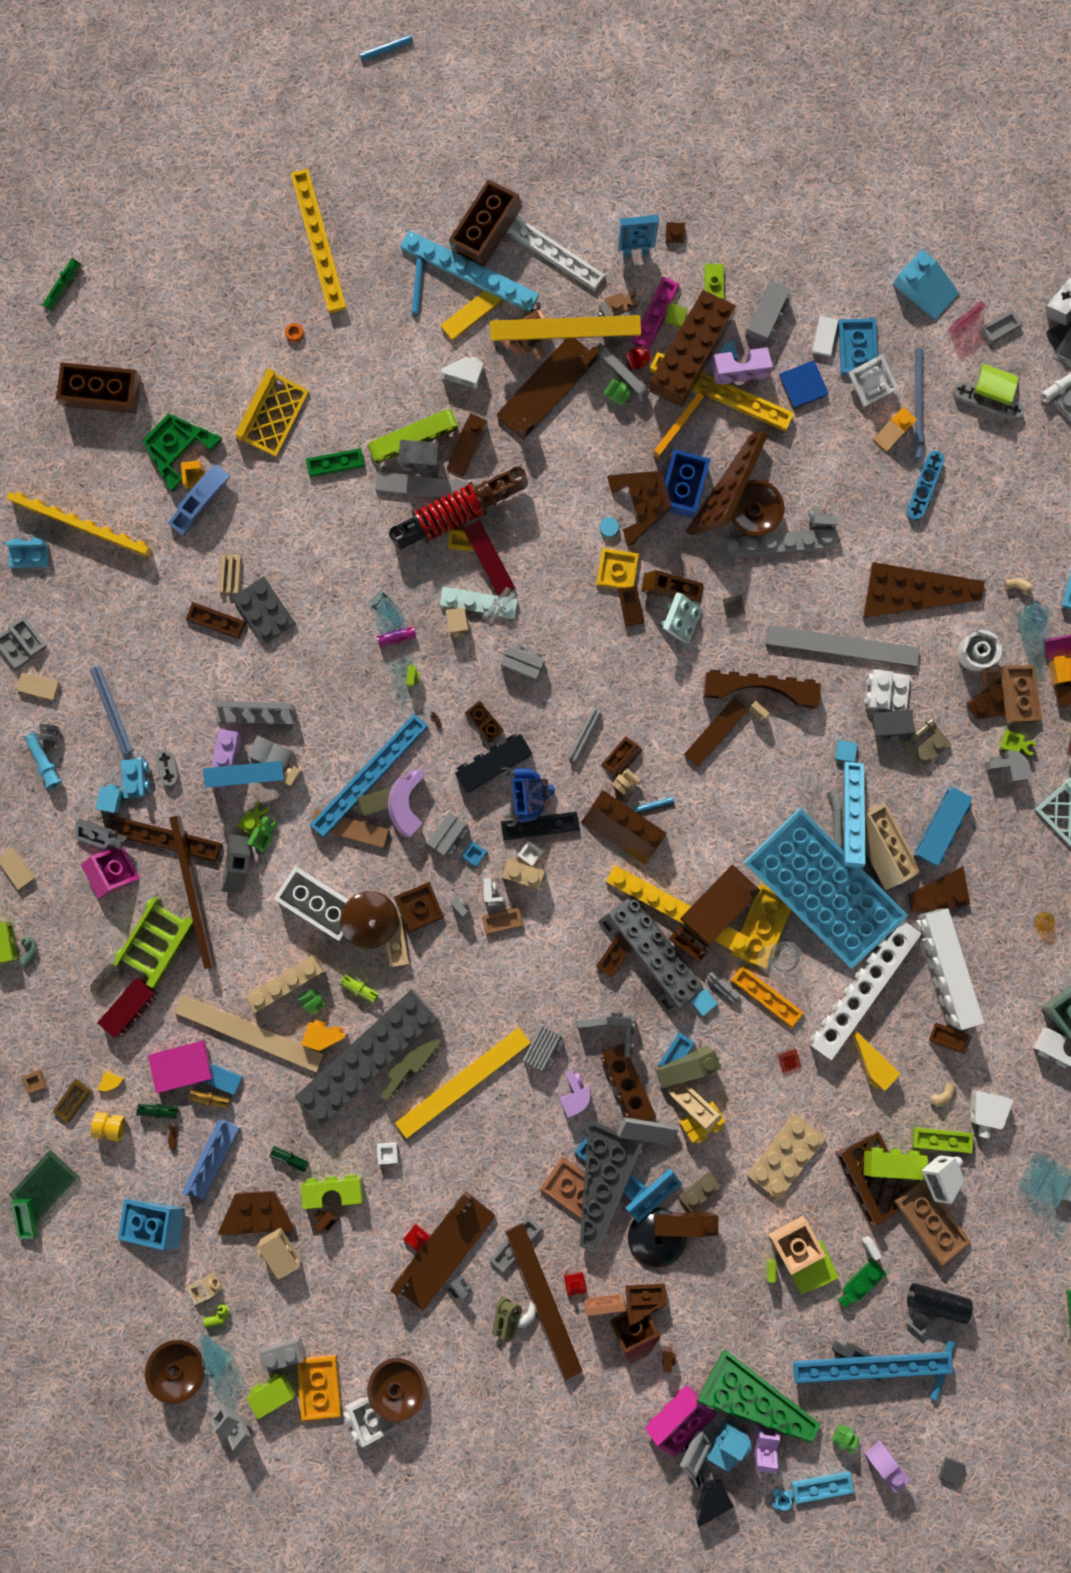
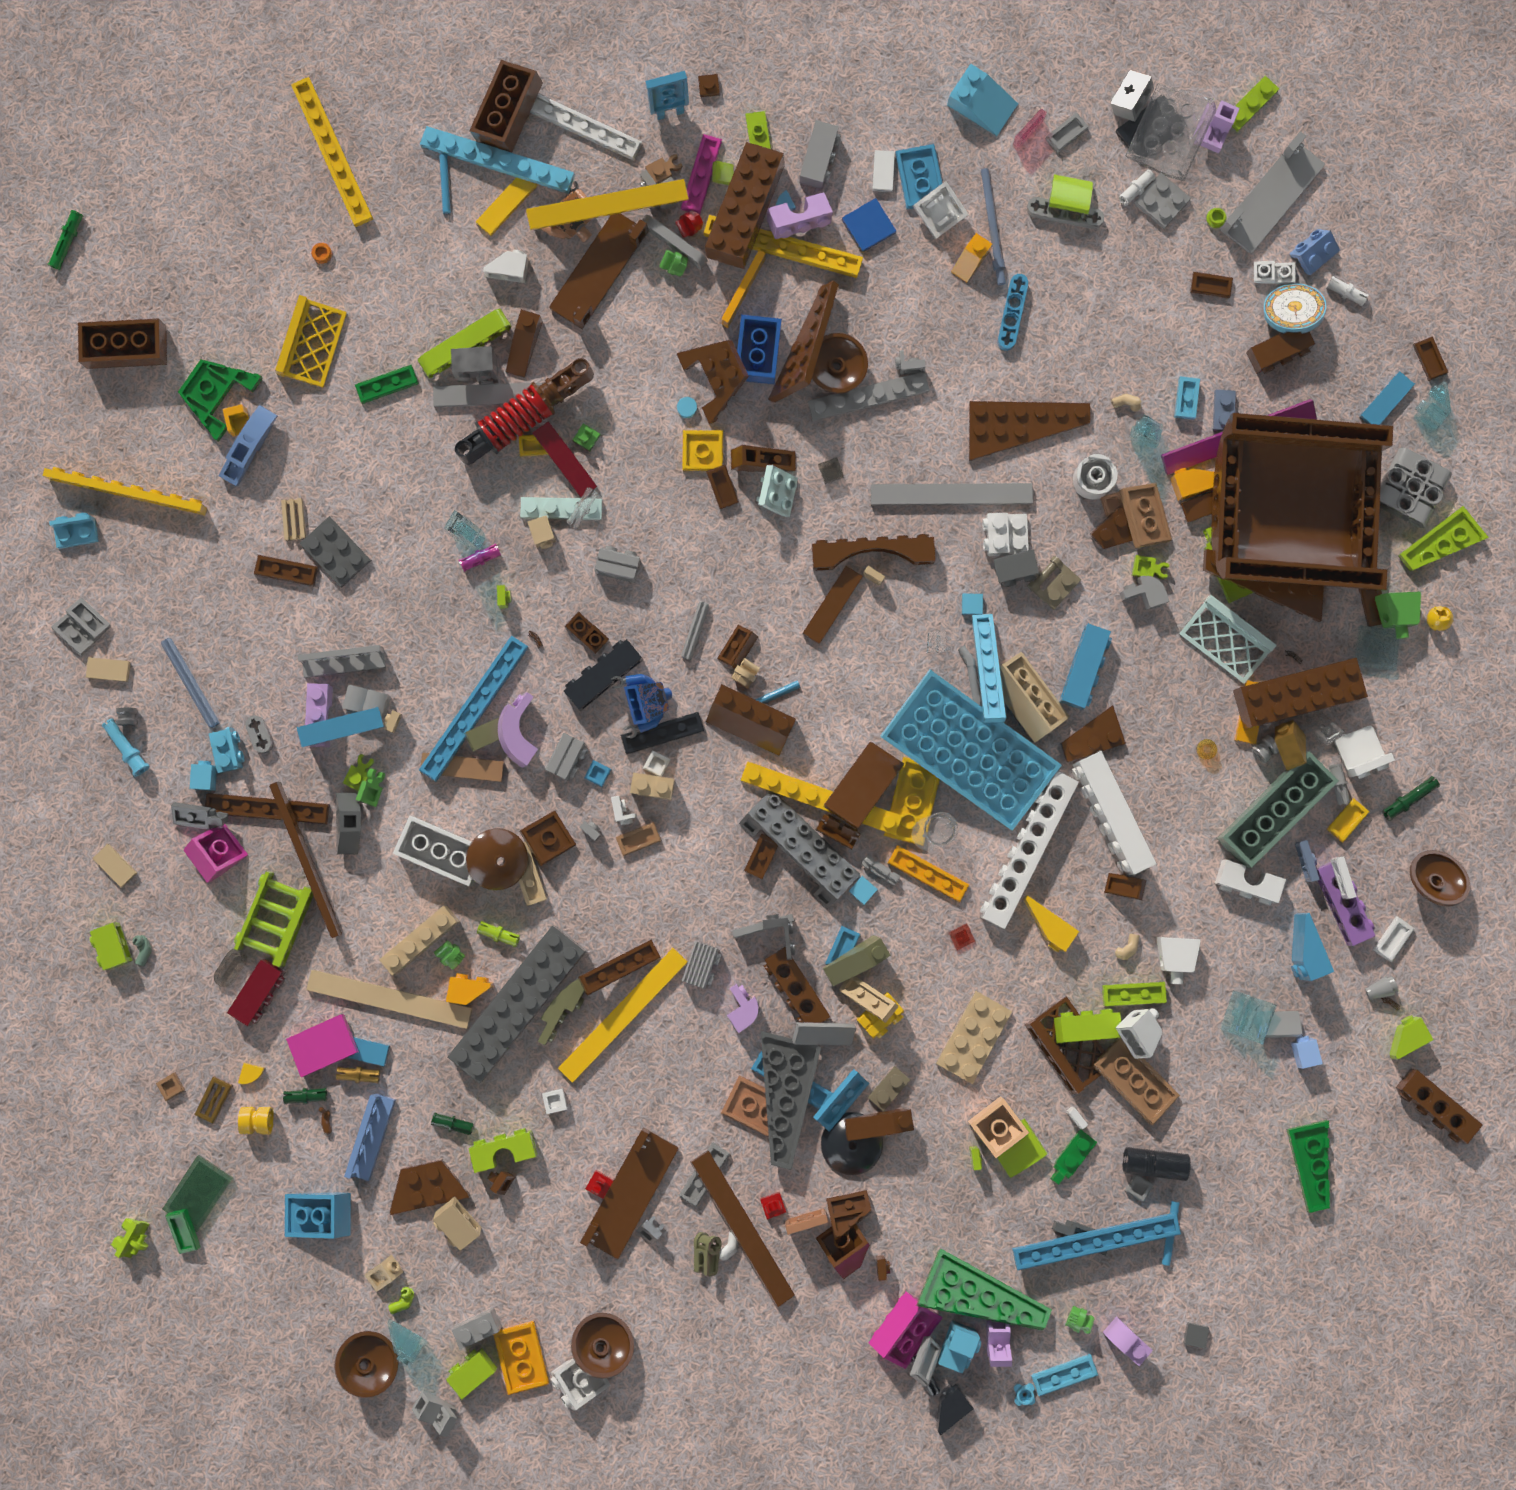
camera: 10 degrees left, 0 degrees up
none -> bright green tile [573,423,600,452]
none -> reddish brown tile [578,939,661,996]

